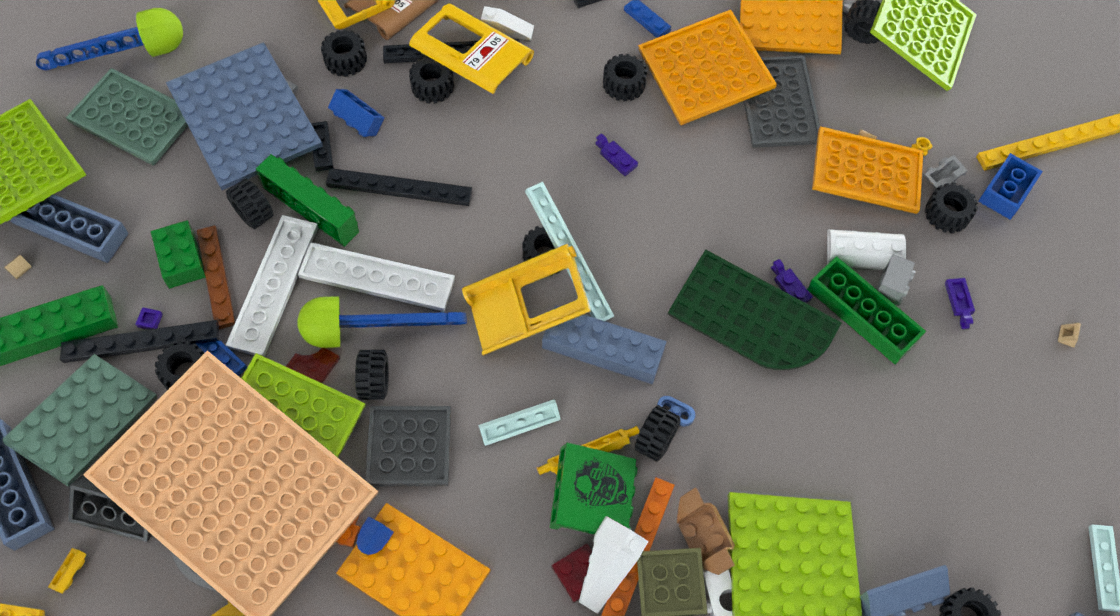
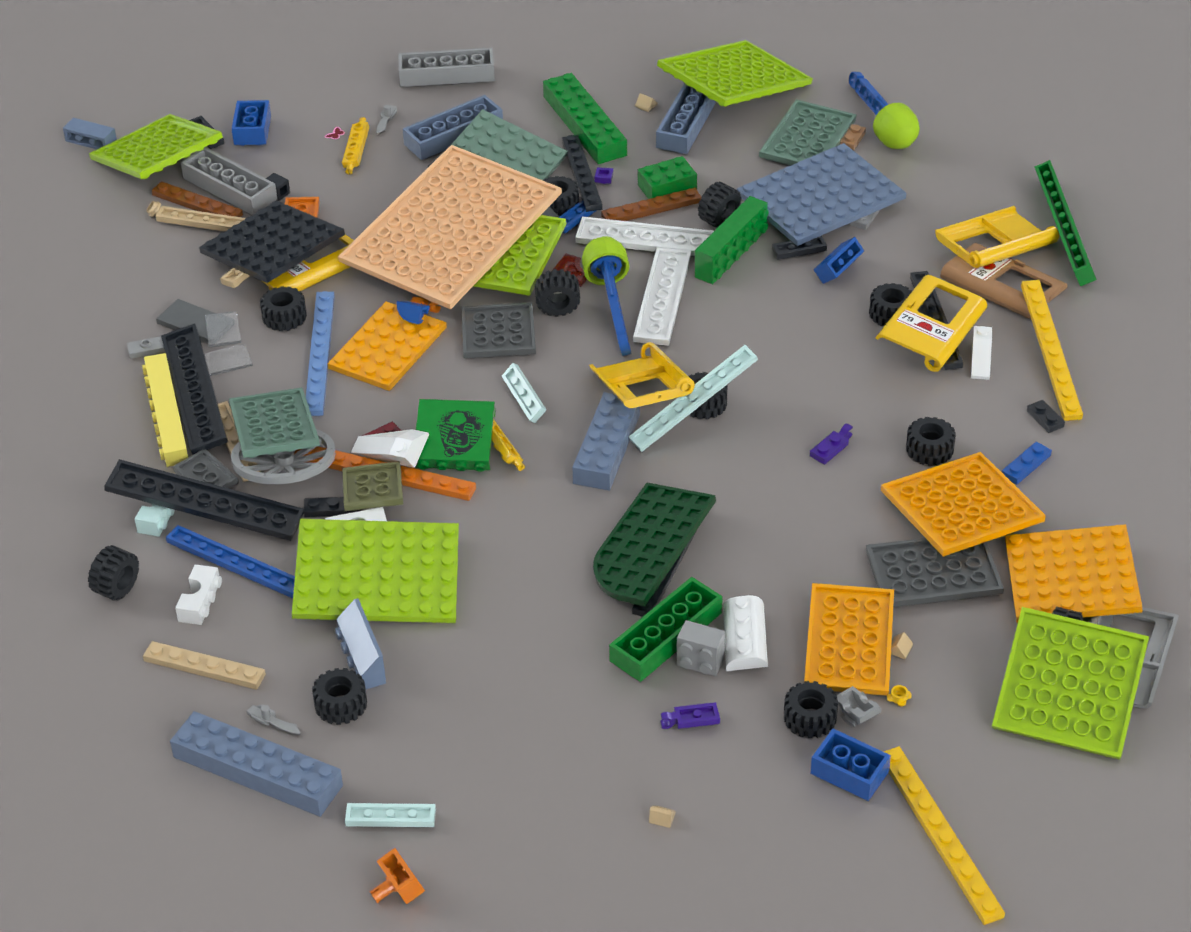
camera: 90 degrees right, 20 degrees down
yellow plate [48,548,87,594] -> none
black tyre [321,29,367,77] -> none
black plate [326,168,473,206] -> none
black tyre [635,405,680,462] -> none
medium blue plate [657,396,695,426] -> none
medium nougat piece [677,487,735,575] -> none
dark purple plate [771,259,813,303] -> none
none -> medium nougat plate [840,124,866,151]

